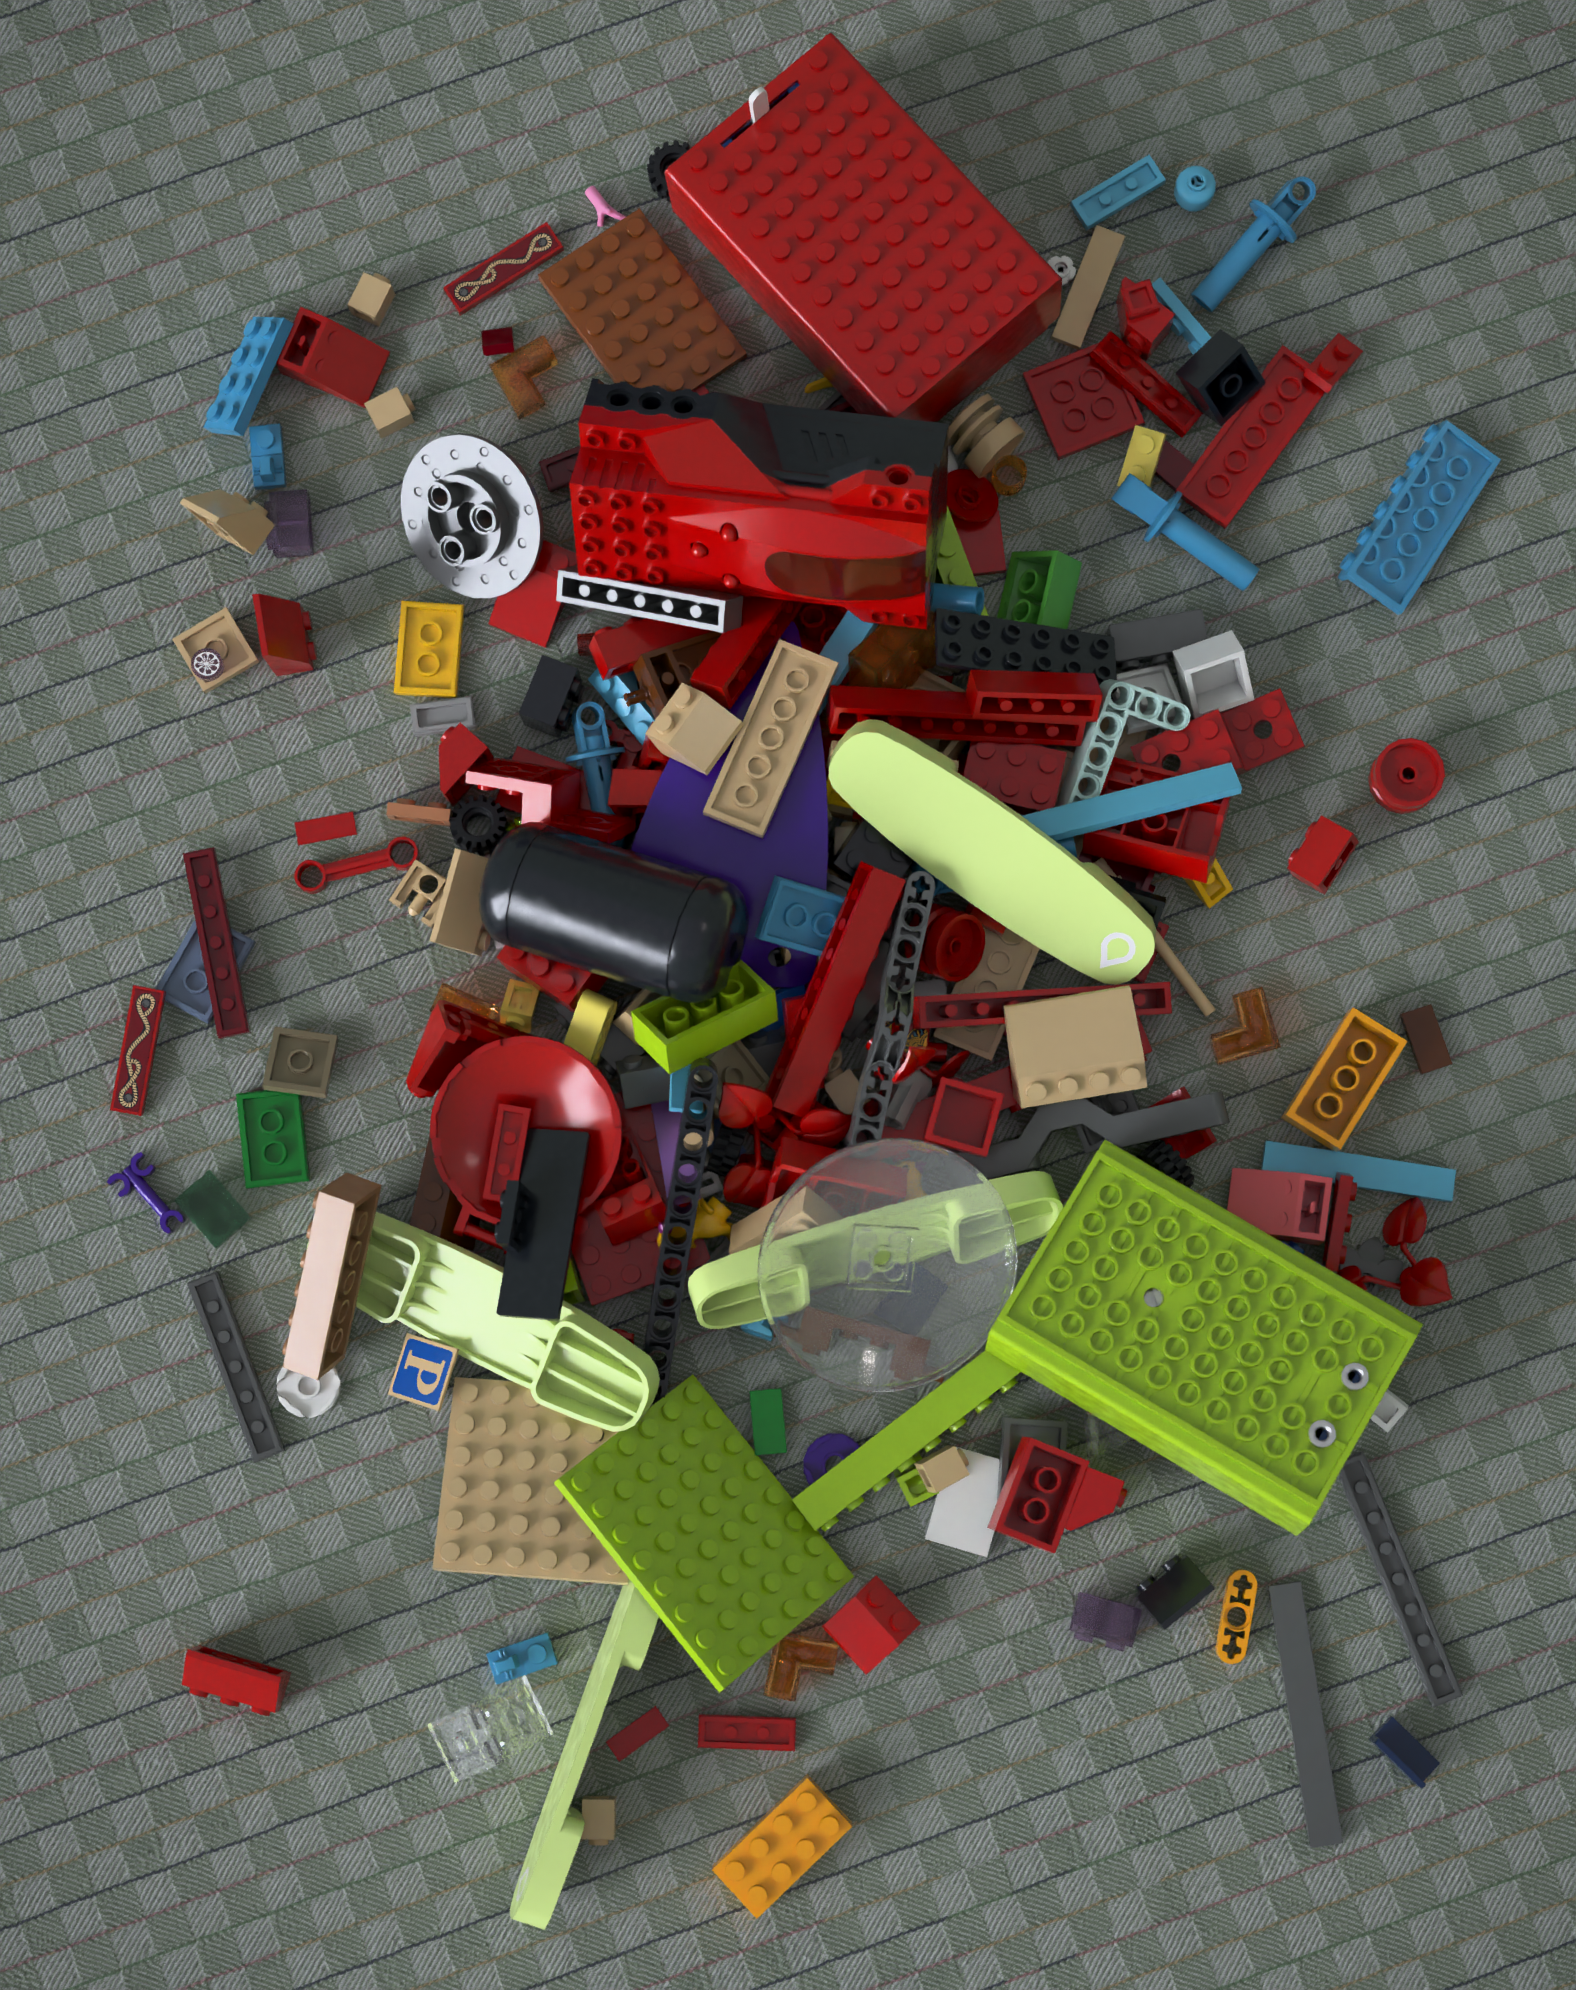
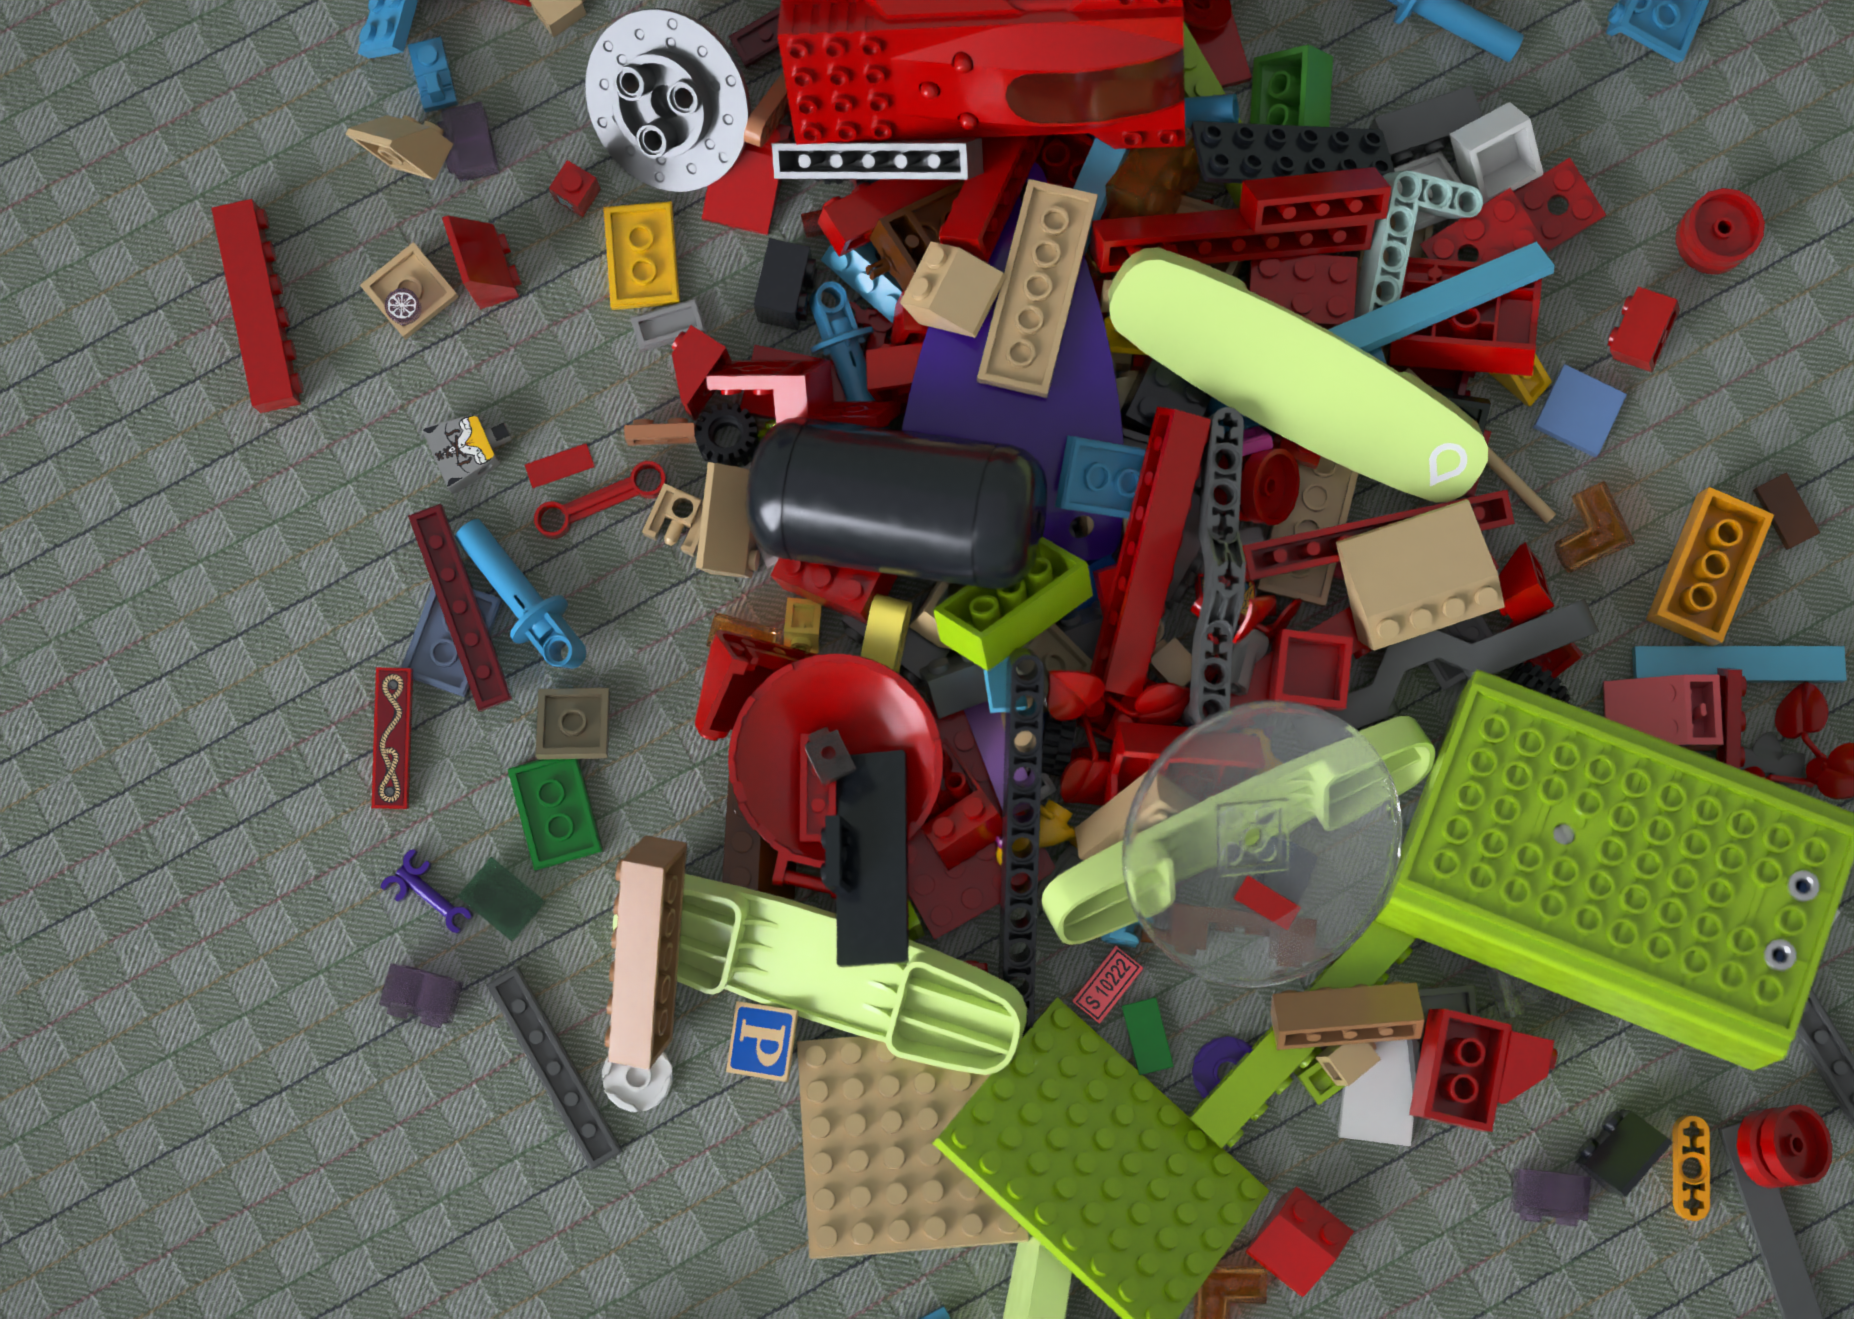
camera: 15 degrees left, 0 degrees up
none -> red brick [211,199,304,413]
none -> clear purple brick [379,963,464,1028]
none -> torso [421,414,512,494]
none -> dark azure piece [455,519,586,669]
none -> red brick [548,160,601,218]
none -> nougat beam [743,71,790,147]
none -> clear smoke brick [804,727,856,787]
none -> coral tile [1072,946,1143,1024]
none -> red sticker [1234,875,1301,930]
none -> dark pink tile [1242,426,1273,456]
none -> medium nougat brick [1270,981,1424,1050]
none -> red slope [1498,542,1554,626]
none -> medium blue tile [1533,364,1627,457]
none -> red wheel [1737,1104,1833,1189]

